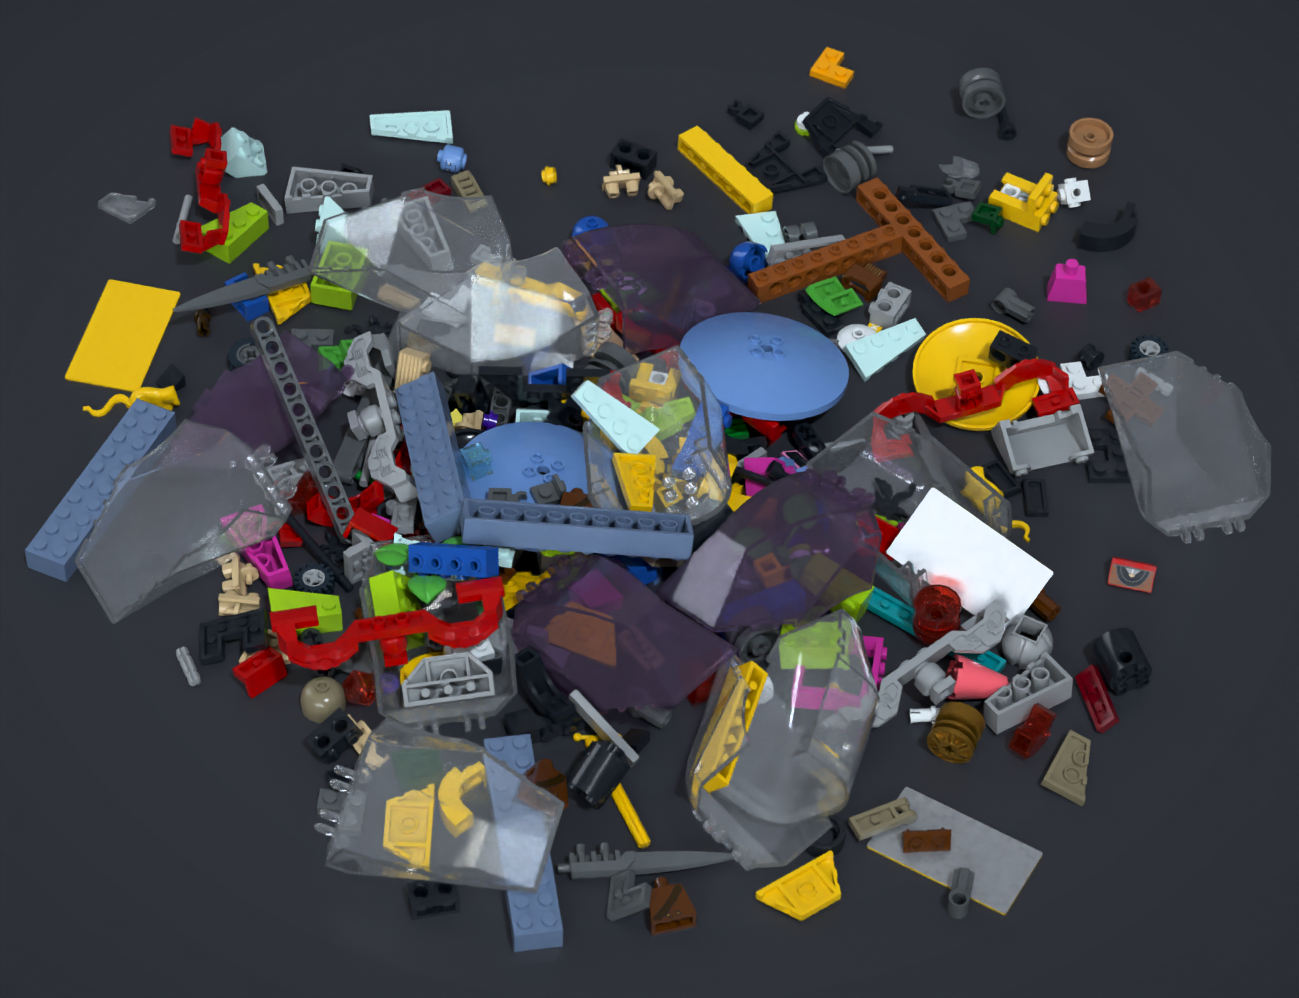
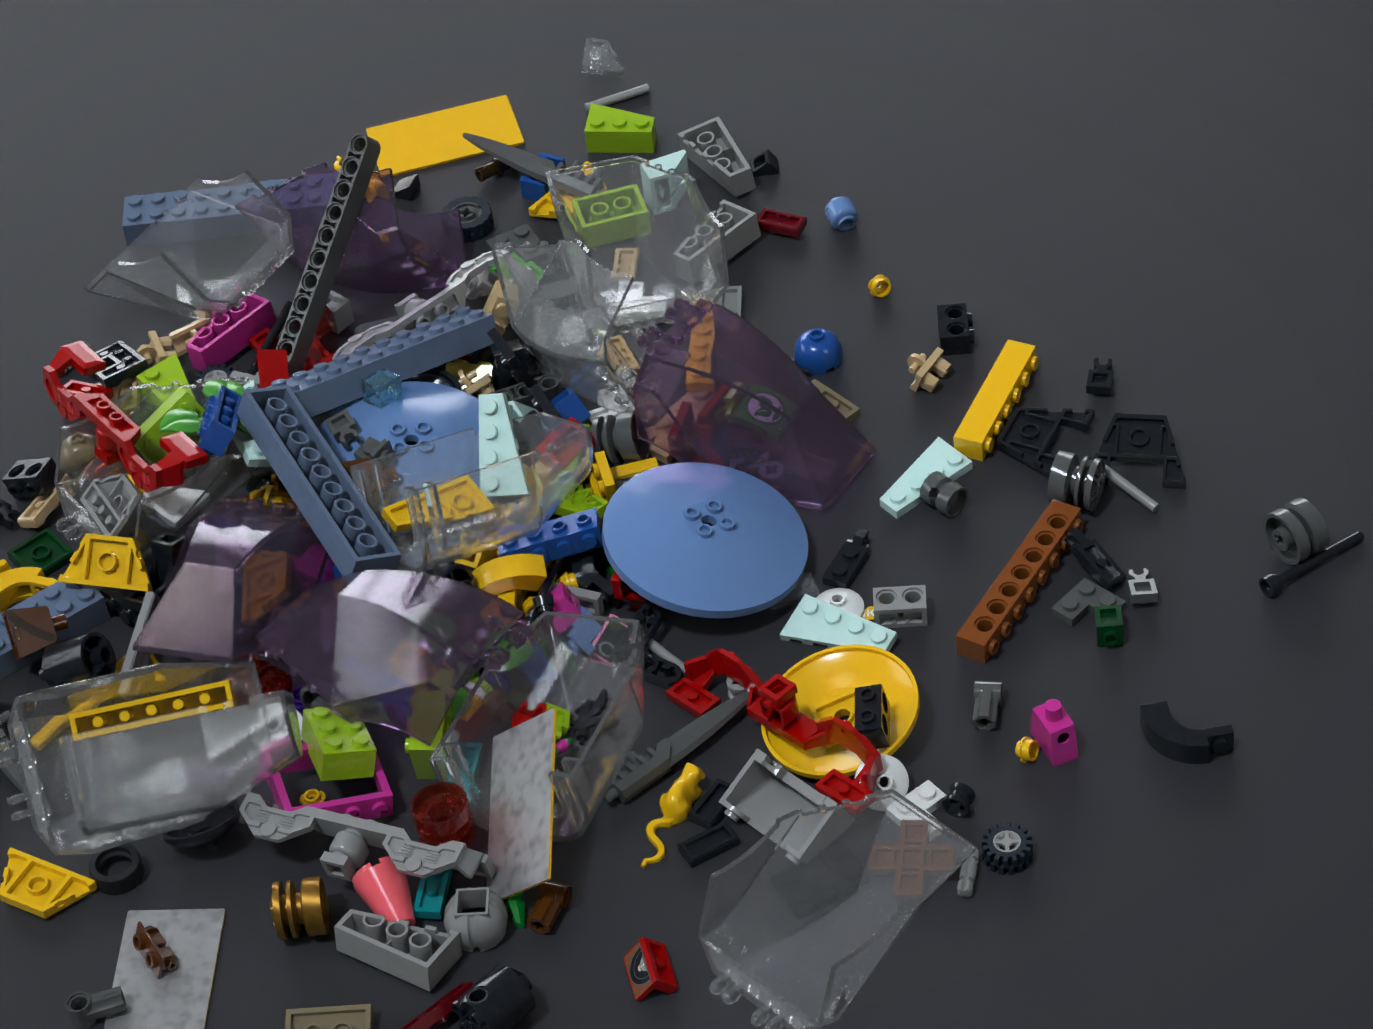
camera: 70 degrees right, 5 degrees down
red piece [169,118,230,254] -> none
light aqua slope [221,127,267,178] -> none
light grey tile [256,183,284,226] -> none
light aqua wing [370,110,453,144] -> none
dark tan slope [451,170,488,213] -> none
dark purple plate [482,411,498,431] -> none
tan hips [602,165,640,199] -> none
blue cylinder [729,241,768,283] -> none
dark orange brick [747,222,903,305] -> none
light grey plate [766,234,845,266] -> none
bright green slope [805,276,863,316] -> none
light orange plate [810,47,854,89] -> none
reddish brown piece [841,260,887,303] -> none
dark tan plate [848,797,918,841] -> none
white pin [910,706,940,724] -> none
clear plate [940,156,980,179] -> none
yellow brick [988,172,1059,232] -> none
clear red brick [1008,703,1057,759] -> none
white brick [1057,177,1091,208] -> none
medium nougat wheel [1066,118,1114,168] -> none
clear red brick [1127,277,1162,312] -> none
none -> yellow wing [58,533,153,592]
none -> yellow plate [1015,736,1039,763]

